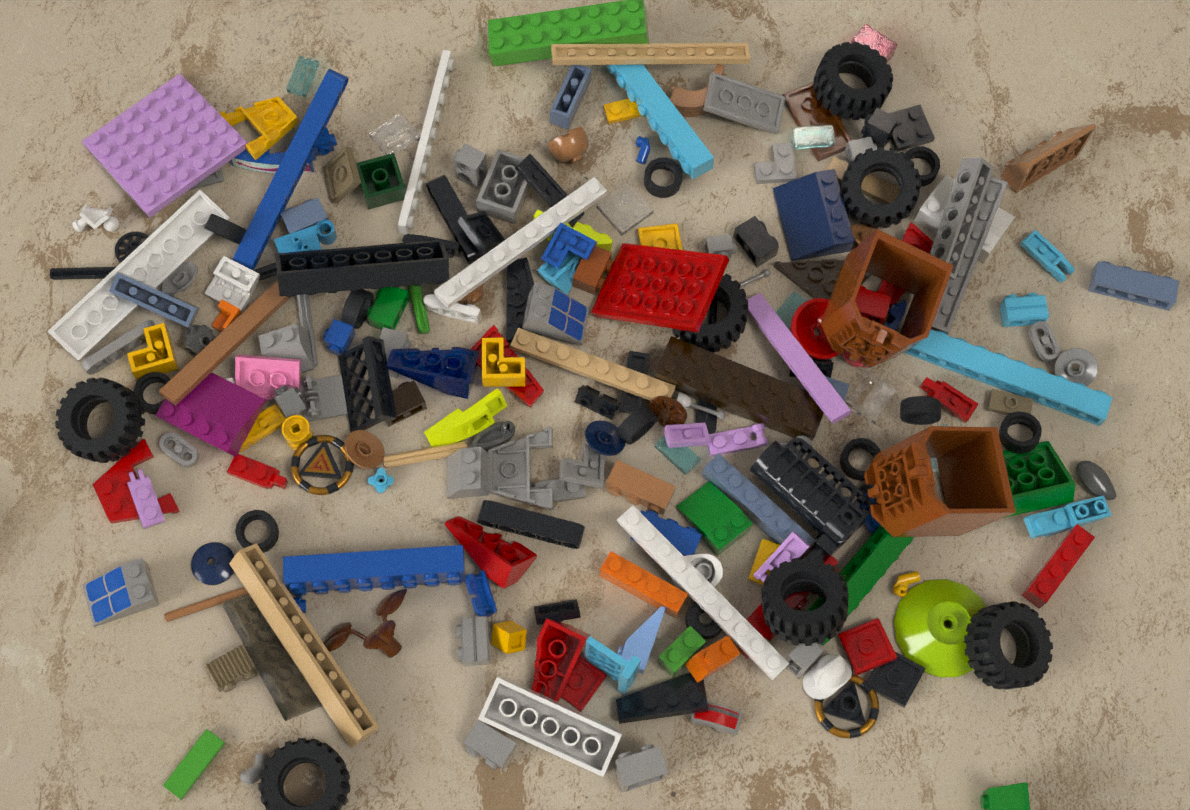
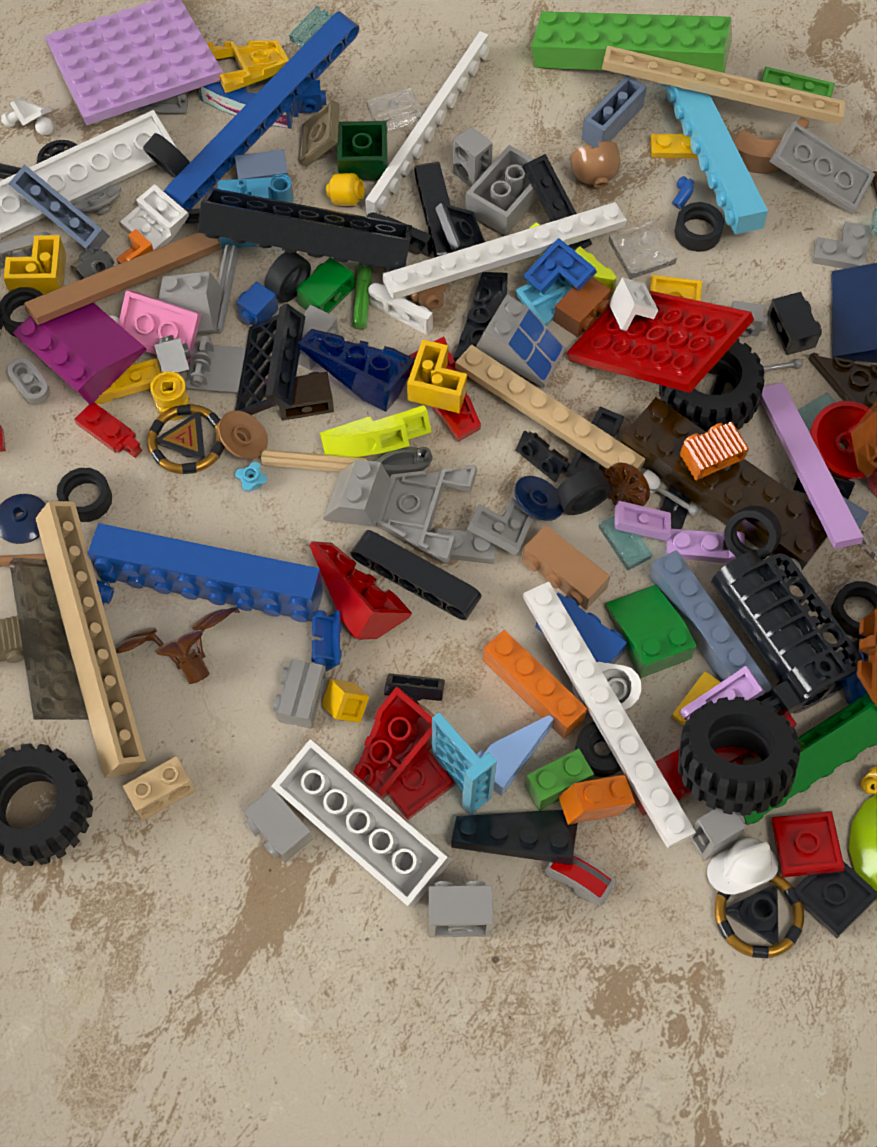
camera: 20 degrees right, 5 degrees down
none -> tan brick [123,756,195,821]
none -> yellow head [326,173,365,207]
none -> white panel [609,277,658,331]
none -> orange brick [680,422,749,480]
none -> black tyre [724,506,782,560]
none -> bright green tile [761,66,835,98]

